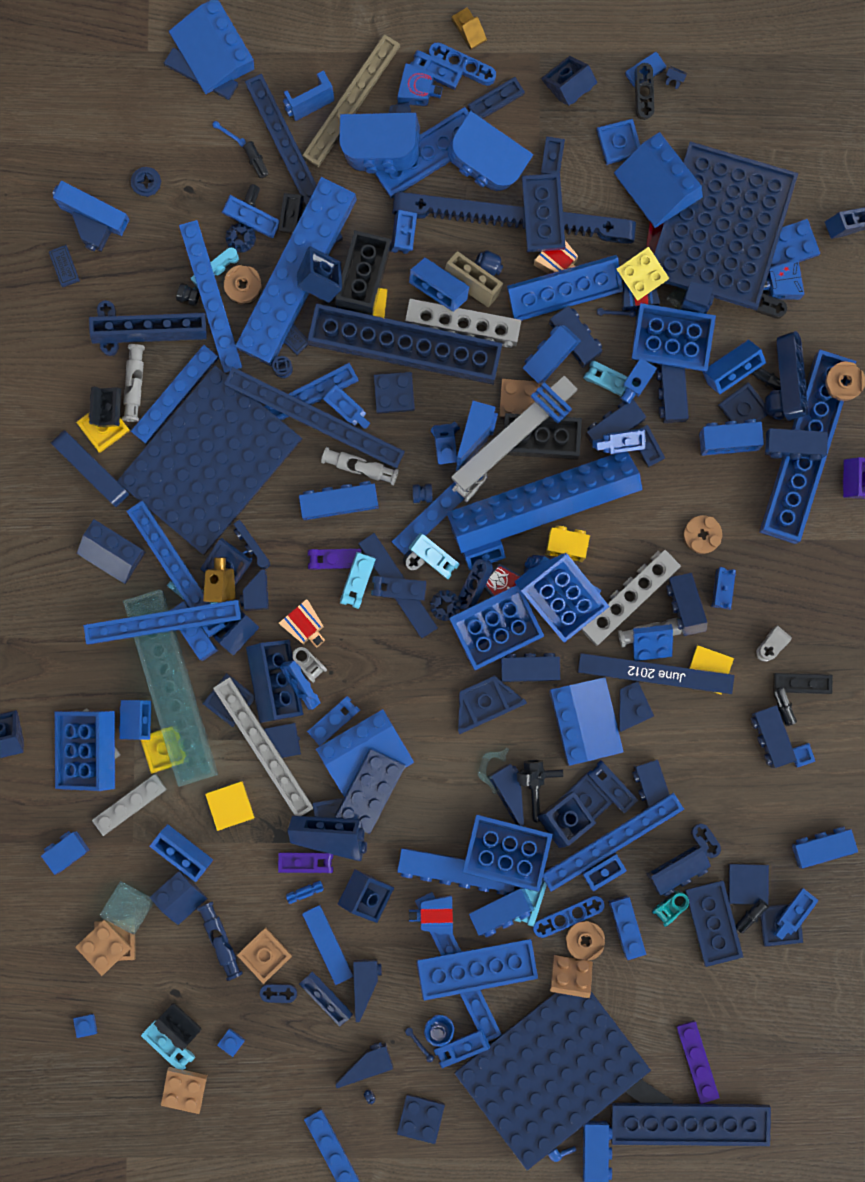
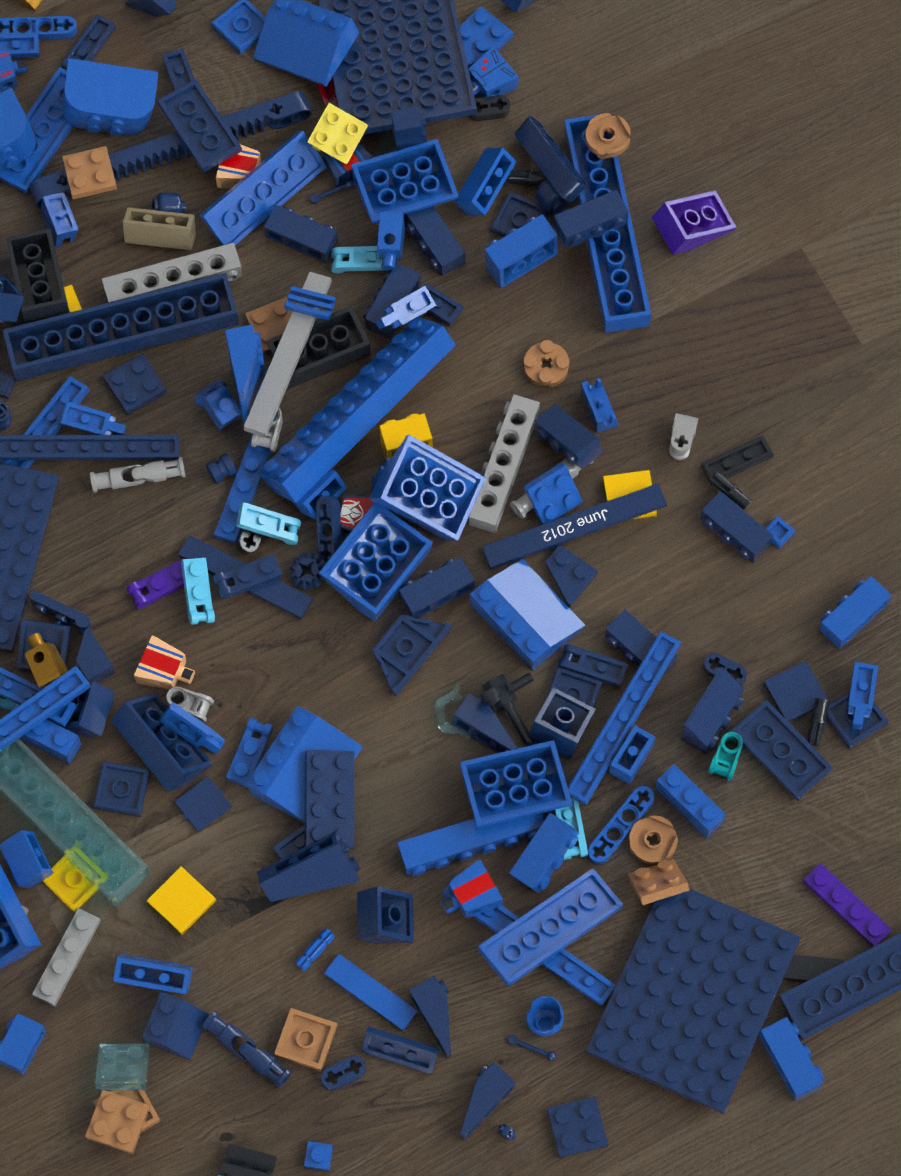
camera: 25 degrees left, 15 degrees down
light grey plate [213,678,313,816] -> none
dark purple plate [278,852,333,873] -> none
blue brick [299,481,379,520] -> none
blue brick [409,258,469,312] -> none
blue plate [433,1029,490,1068] -> none
blue brick [523,325,581,384] -> none
blue hand [548,1146,576,1162] -> none
none -> medium nougat plate [62,146,117,200]

